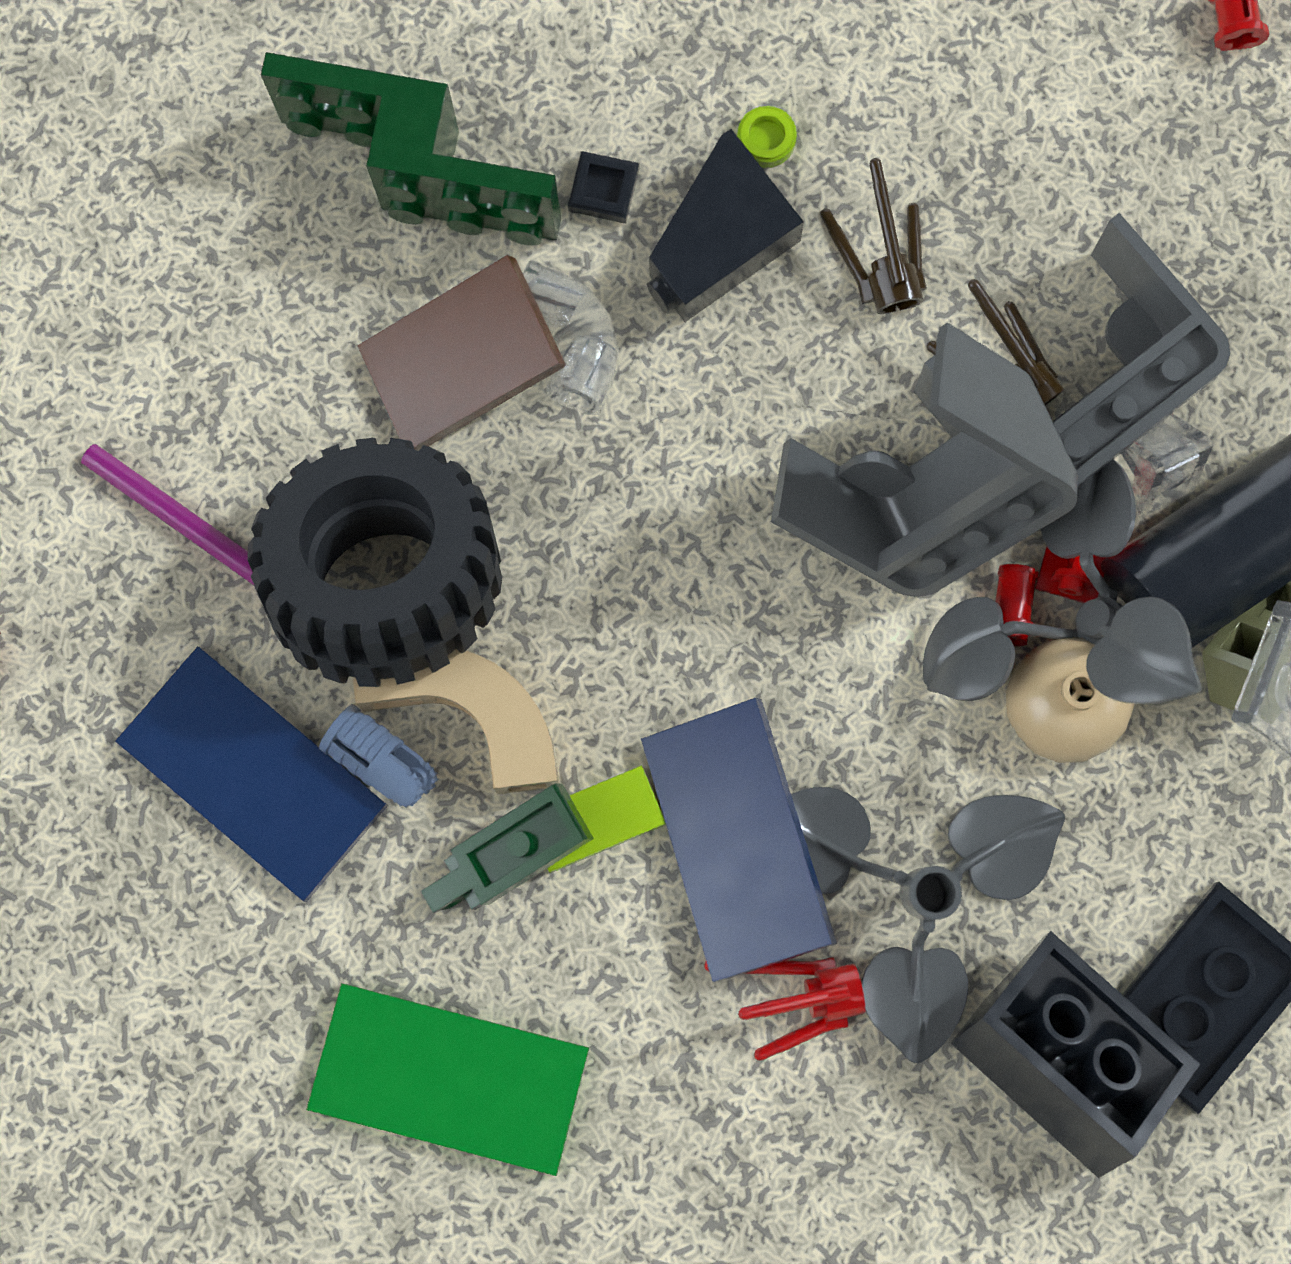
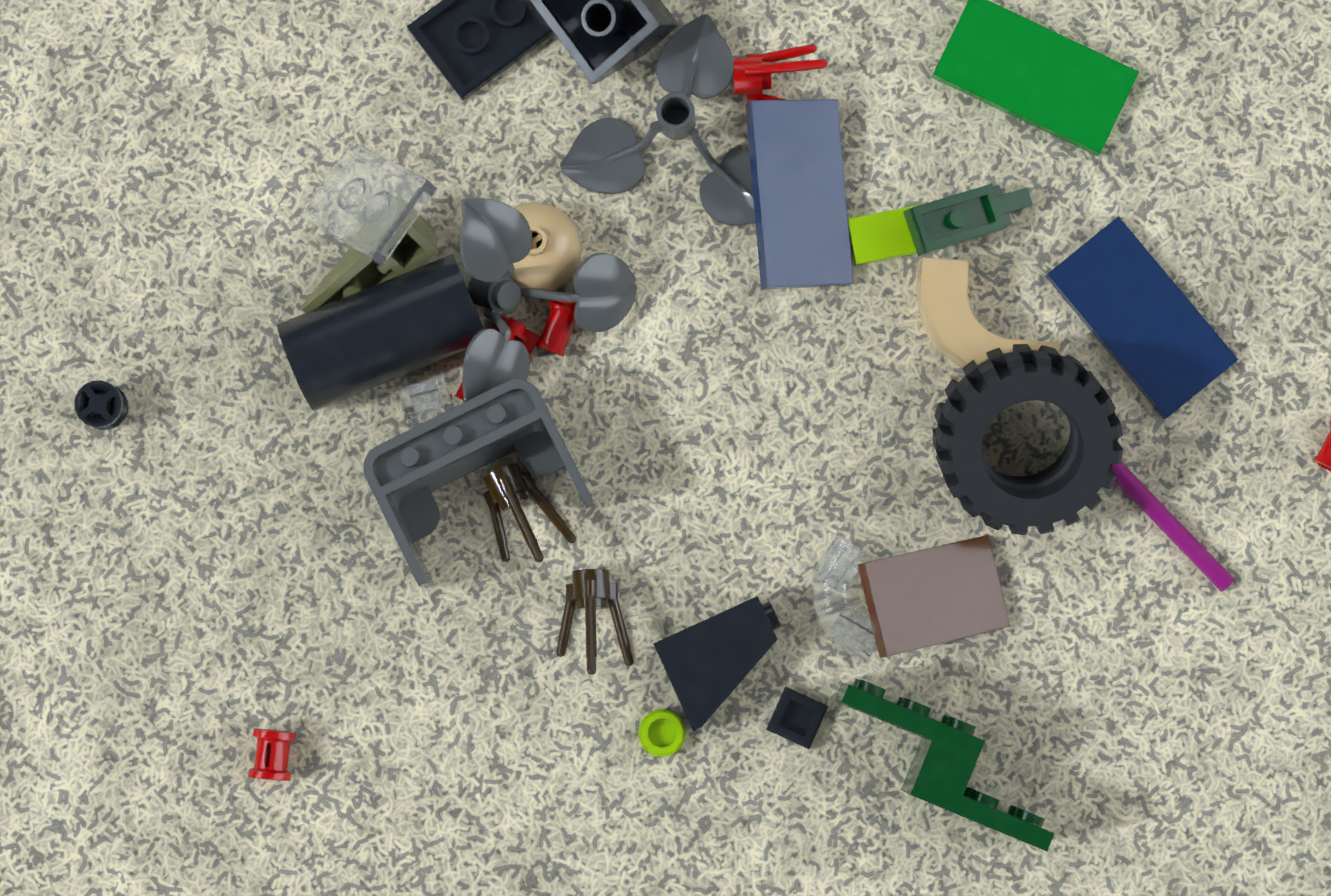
camera: 175 degrees left, 5 degrees up
sand blue hinge [319,704,439,808] -> none
dark grey windscreen [771,322,1078,597] -> none

